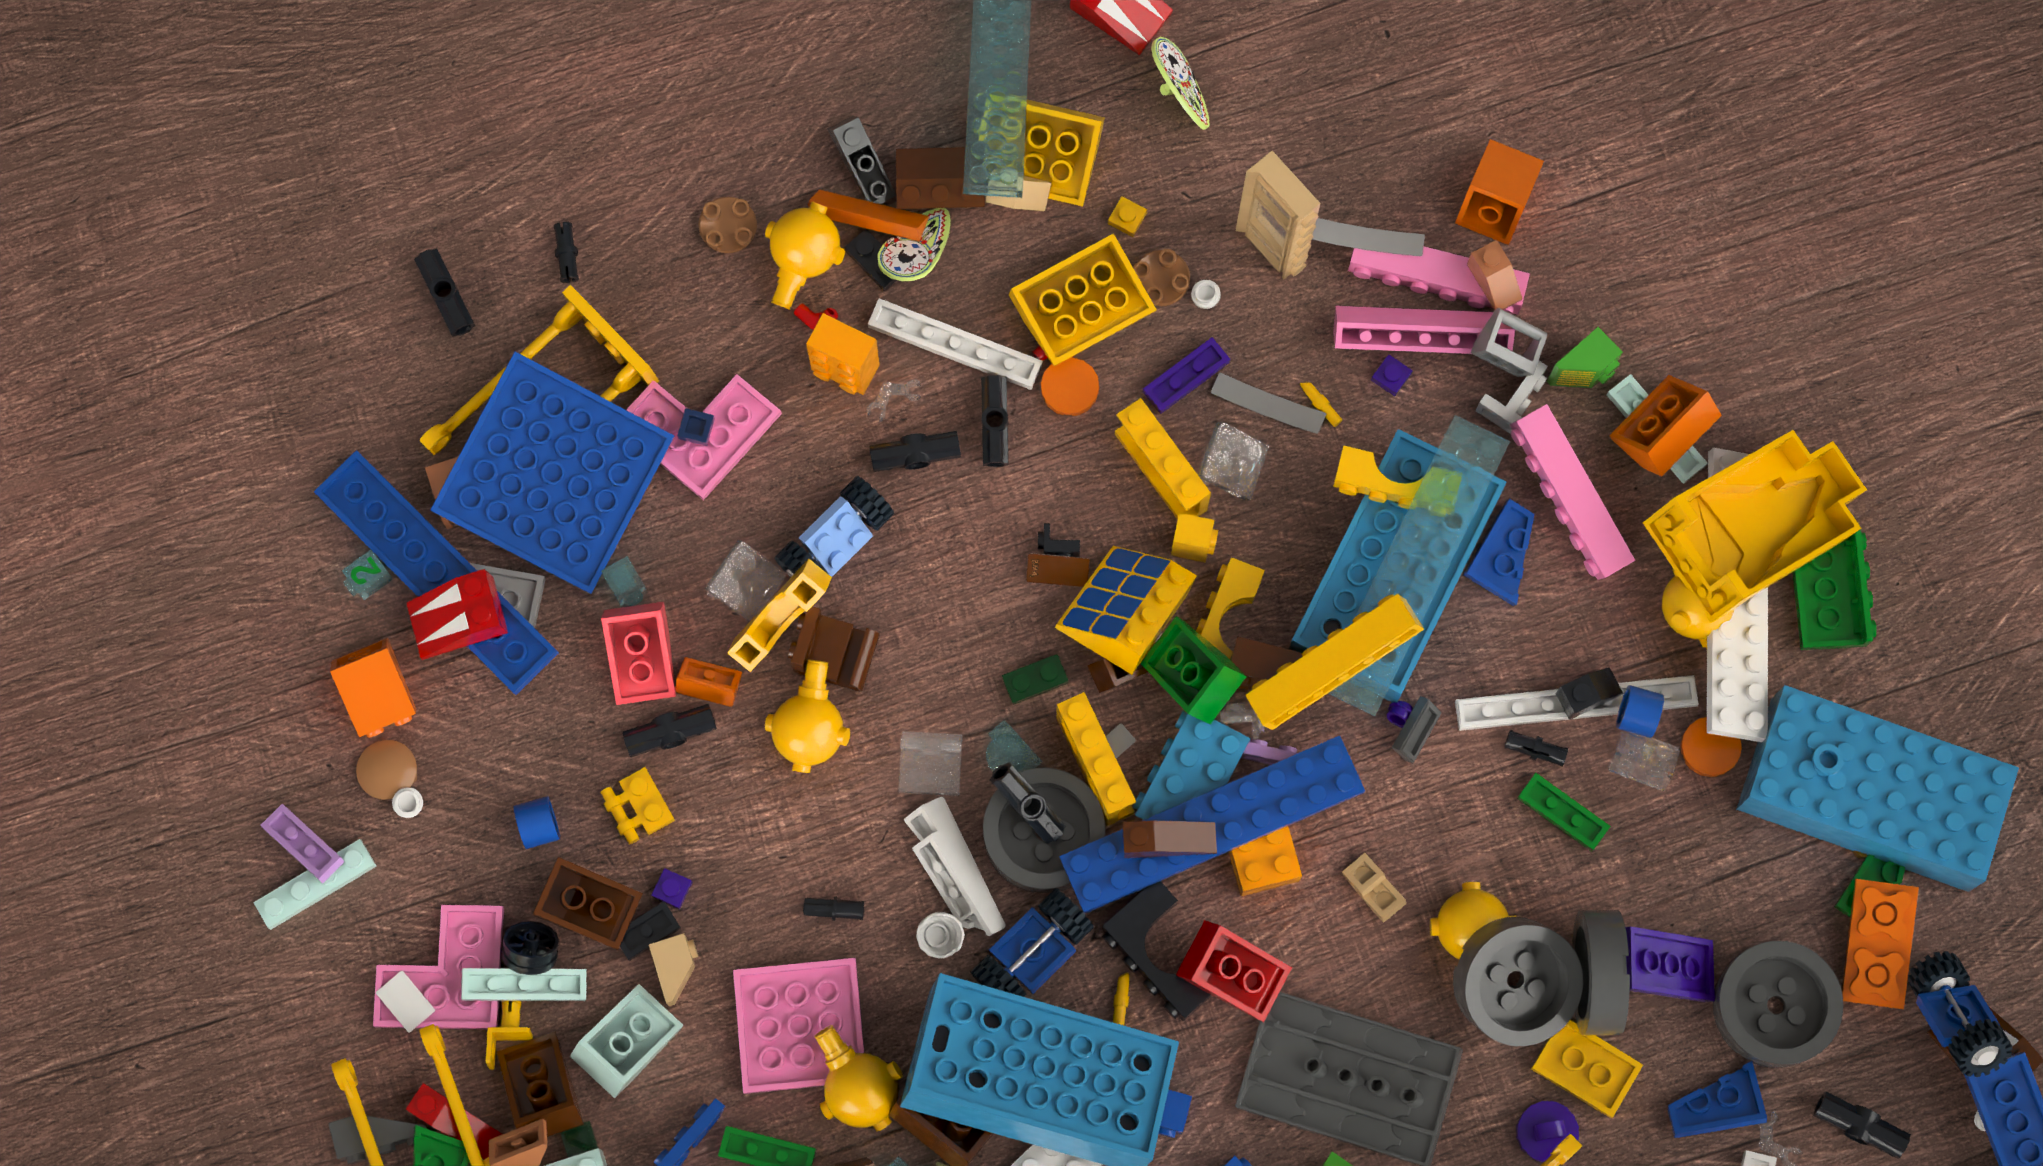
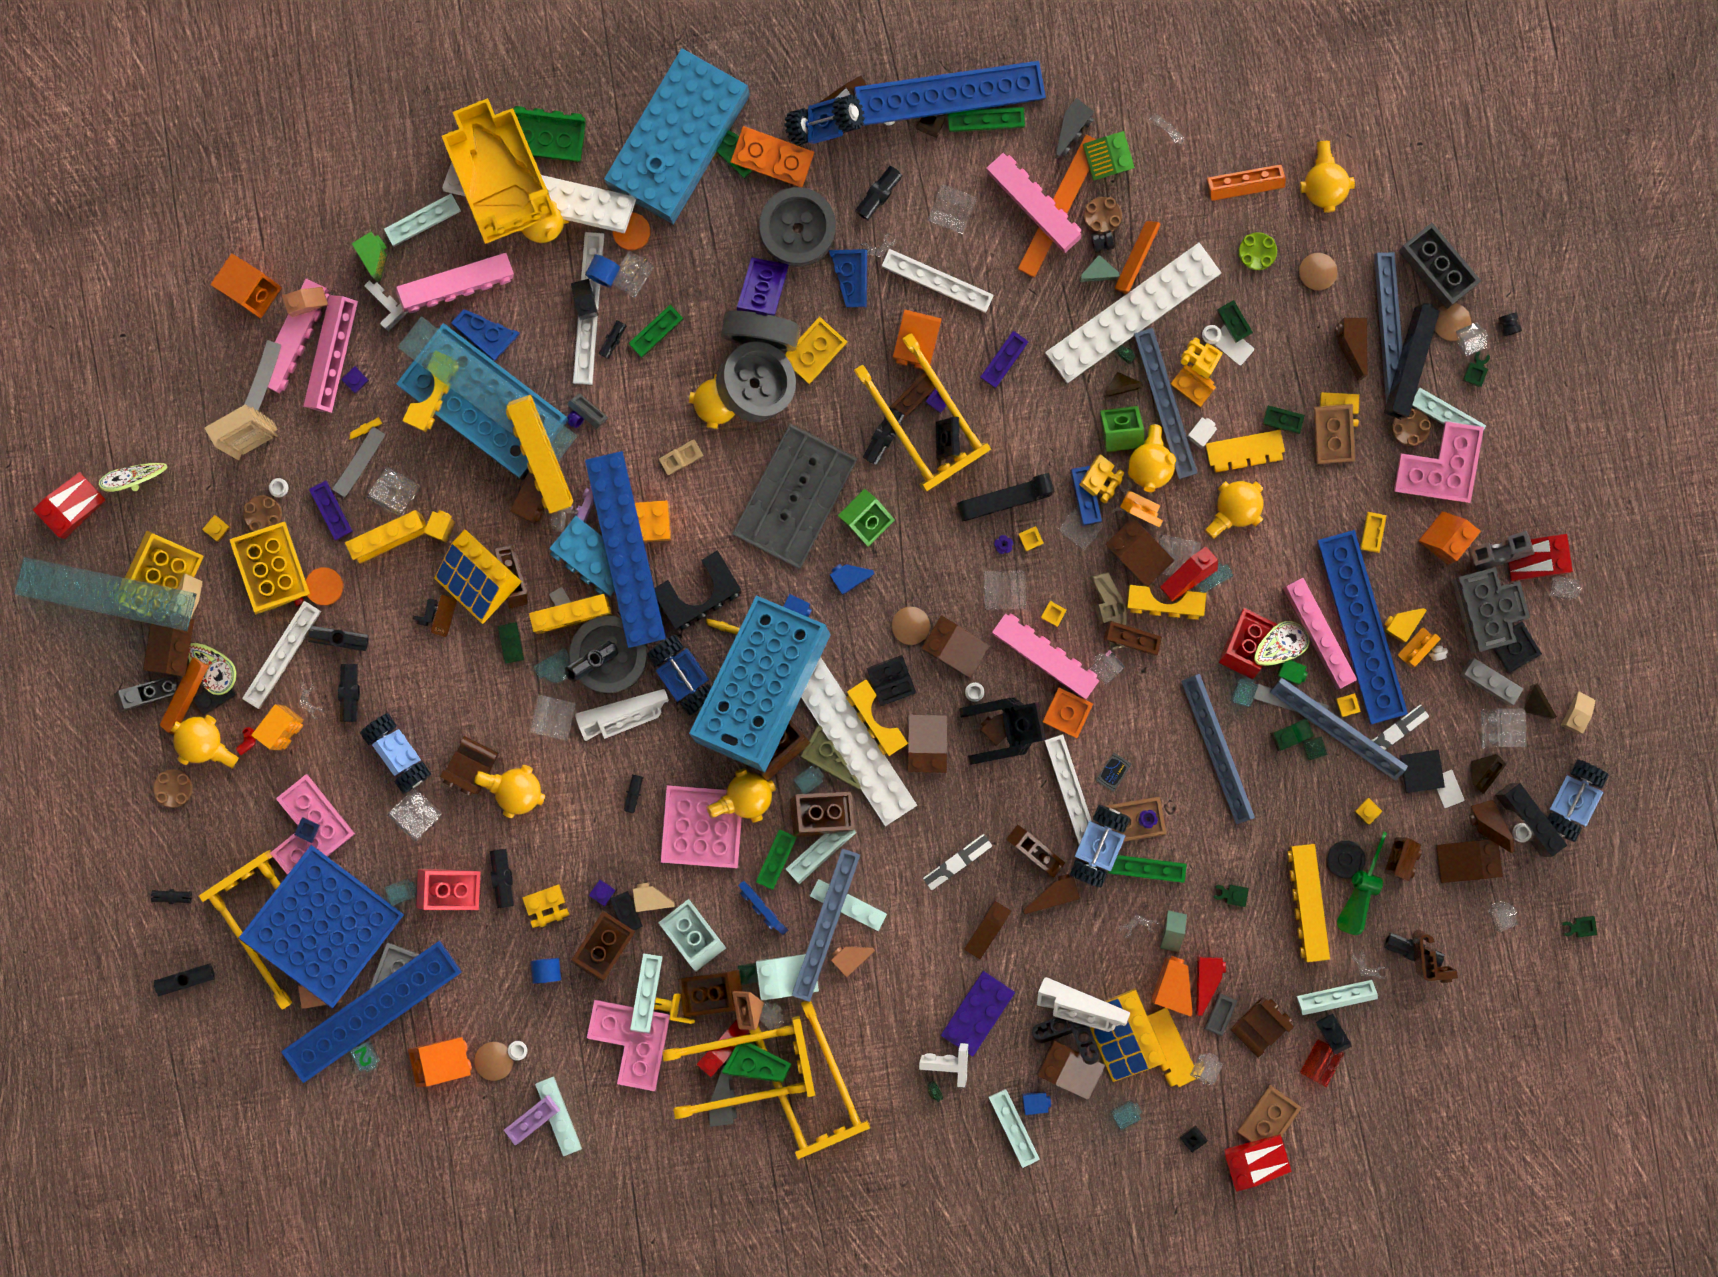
camera: 85 degrees left, 10 degrees up
white sticker [376,971,435,1033] -> none
red slope [406,569,508,660] -> none
black wheel [502,921,559,975] -> none
orange slope [675,657,742,707] -> none
yellow arch [727,559,832,672] -> none
white hair [916,912,965,958] -> none
slope [1123,820,1217,858] -> none
green slope [1140,616,1247,724] -> none
red slope [1176,920,1292,1022] -> none
yellow arch [1196,557,1265,660] -> none
light grey tile [1471,308,1547,377] -> none
dark purple tile [1516,1101,1579,1163] -> none
orange slope [1609,375,1722,477] -> none

